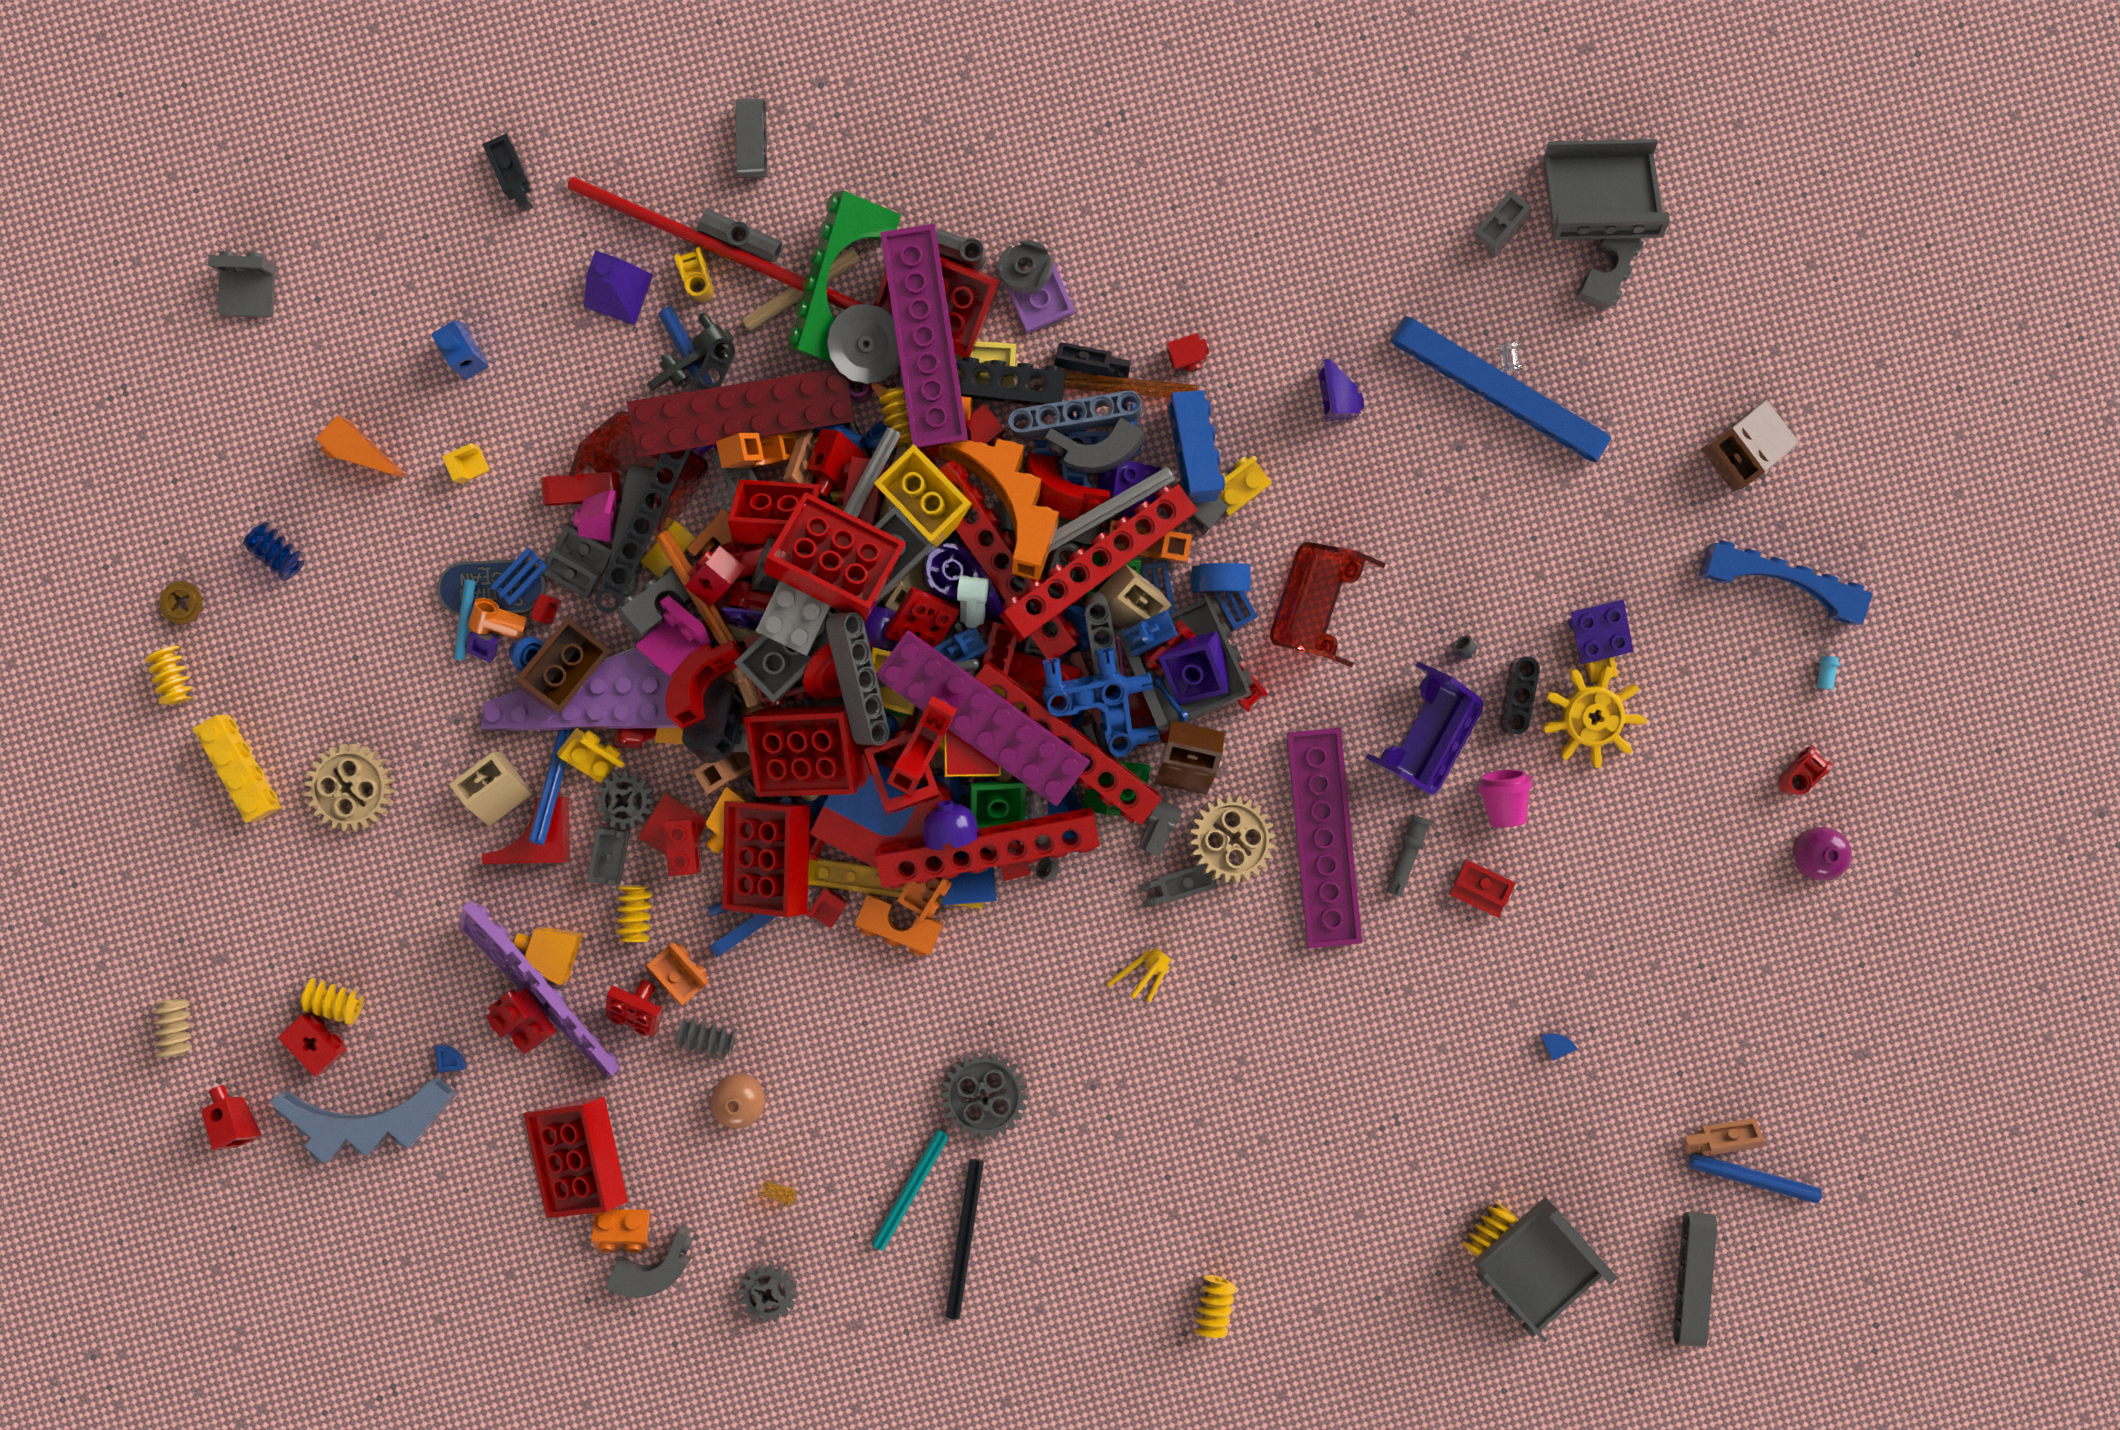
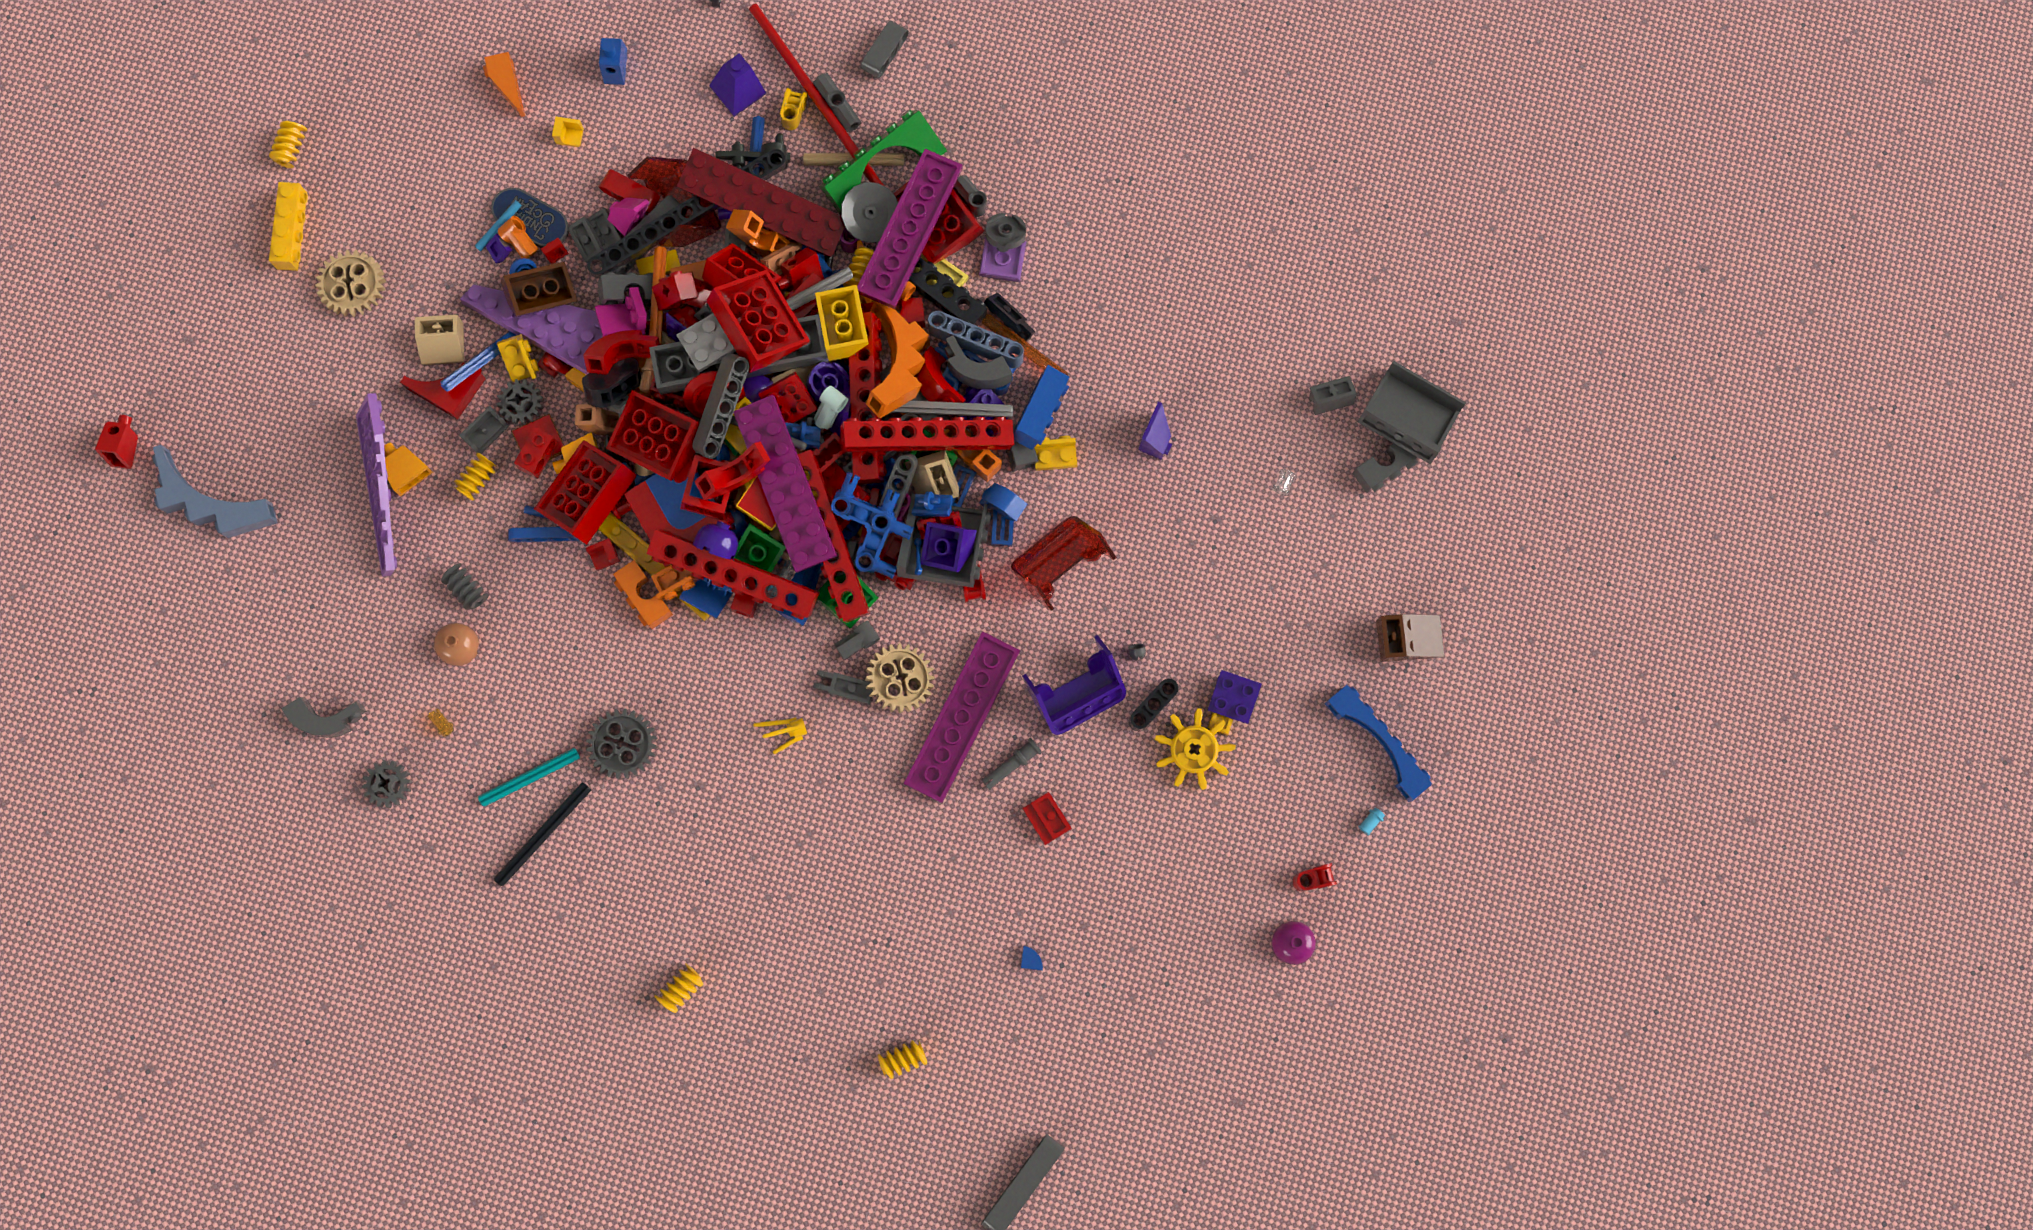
camera: 25 degrees right, 10 degrees down
tan piece [153,999,192,1057] -> none
pearl gold gear [159,581,204,624] -> none
clear blue piece [243,522,304,581] -> none
red brick [277,1012,347,1077] -> none
yellow piece [300,977,364,1025] -> none
blue tile [435,1044,467,1073] -> none
red plate [485,987,557,1055] -> none
blue tile [490,547,549,606] -> none
red slope [523,1096,628,1218] -> none
orange bracket [591,1209,651,1253] -> none
red plate [605,980,662,1037] -> none
orange bracket [645,942,709,1007] -> none
dark grey hinge [1036,858,1060,882] -> none
reddish brown slope [1154,720,1225,795] -> none
red brick [1166,333,1209,373] -> none
blue beam [1390,316,1611,462] -> none
dark grey panel [1472,1197,1618,1343] -> none
dark pink piece [1476,769,1533,828] -> none
nougat hinge [1683,1118,1765,1155] -> none
blue axle [1689,1153,1822,1203] -> none

